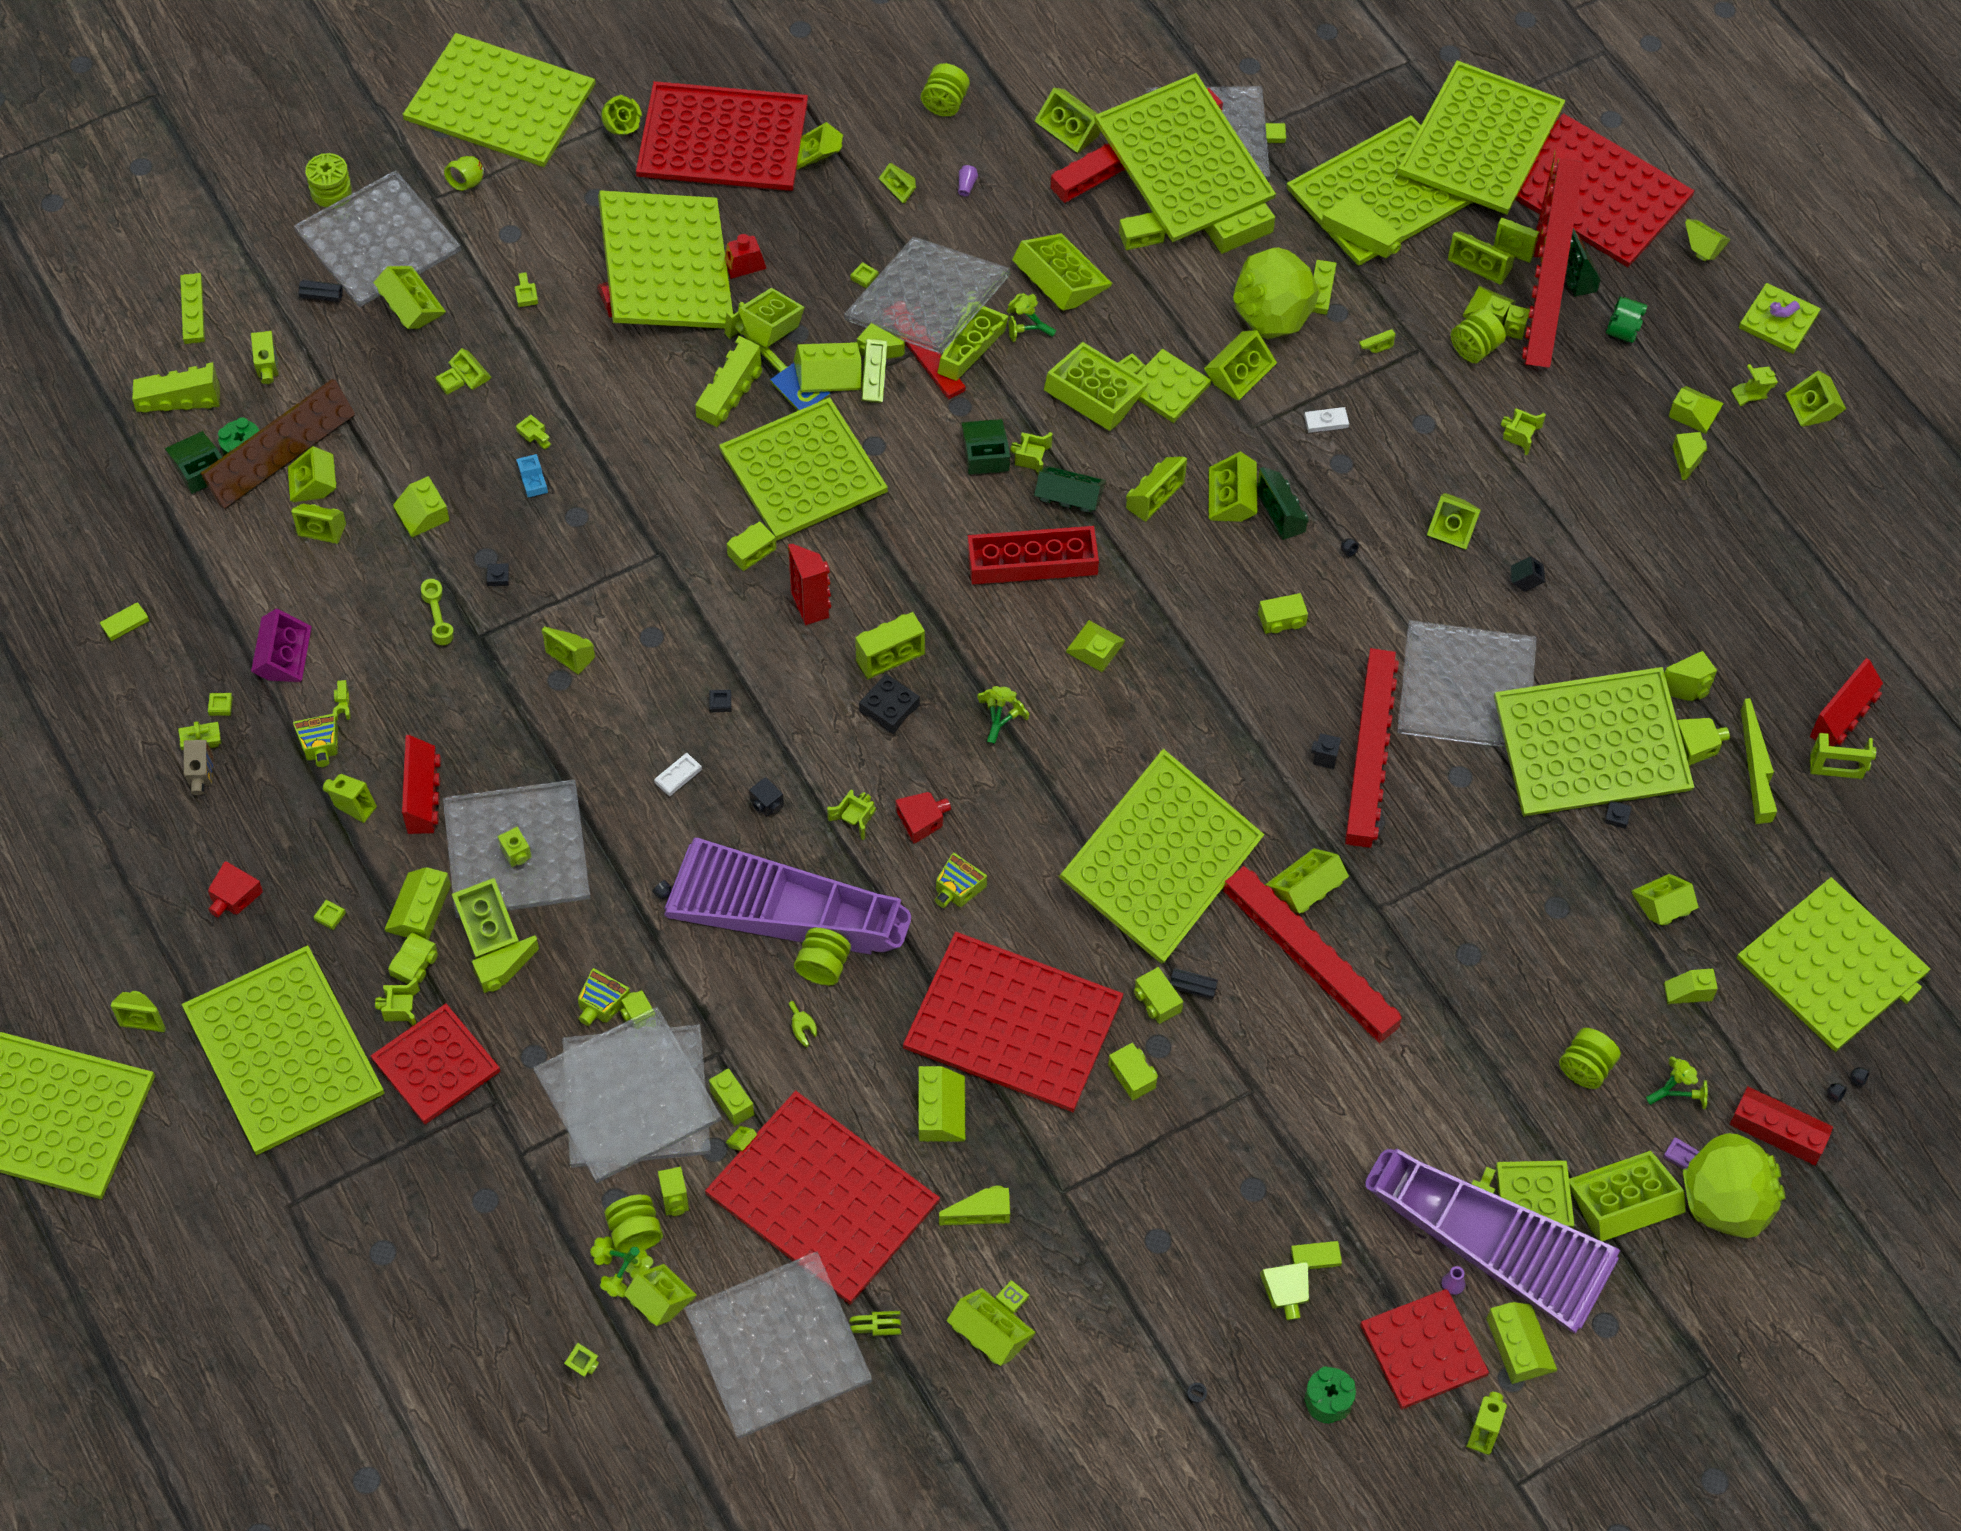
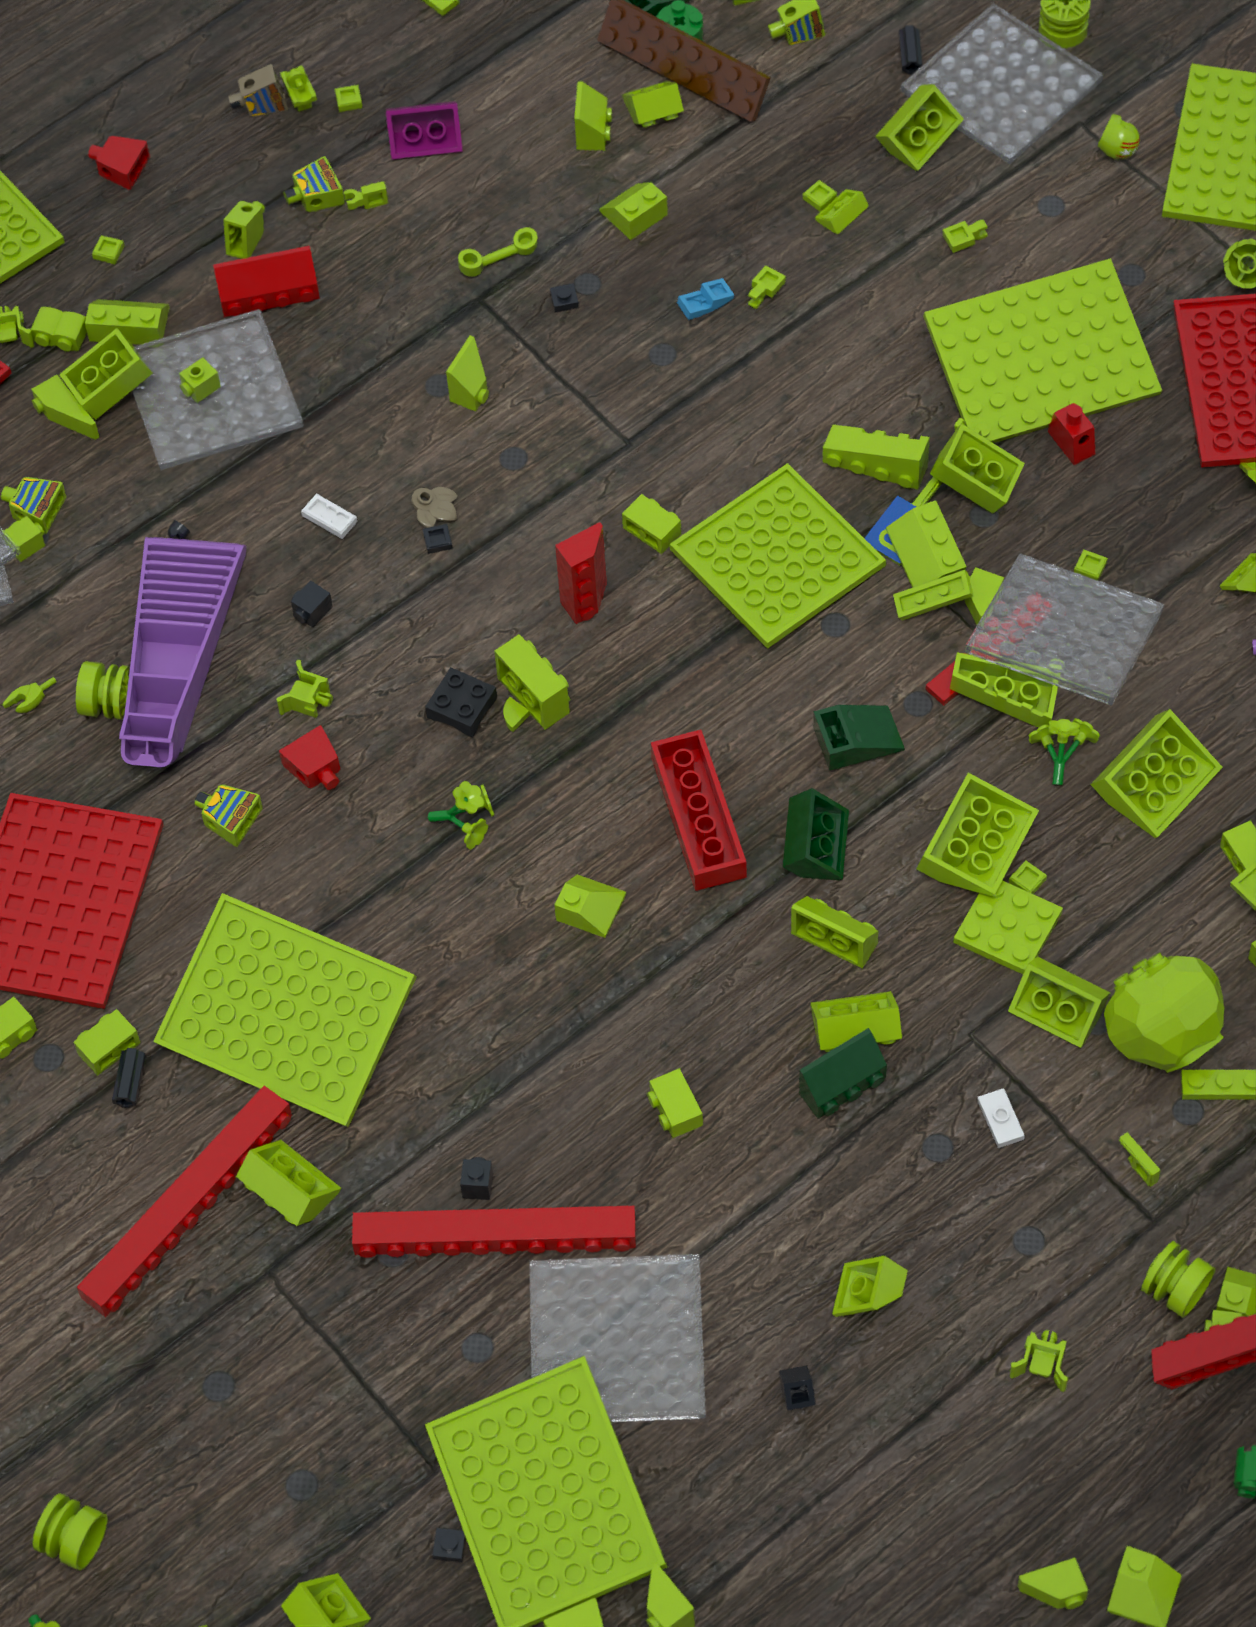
camera: 85 degrees right, 0 degrees up
lime piece [1010,432,1052,476] -> none
black hinge [1341,538,1359,557] -> none
none -> dark tan plate [411,487,457,528]
none -> lime tile [503,697,530,732]

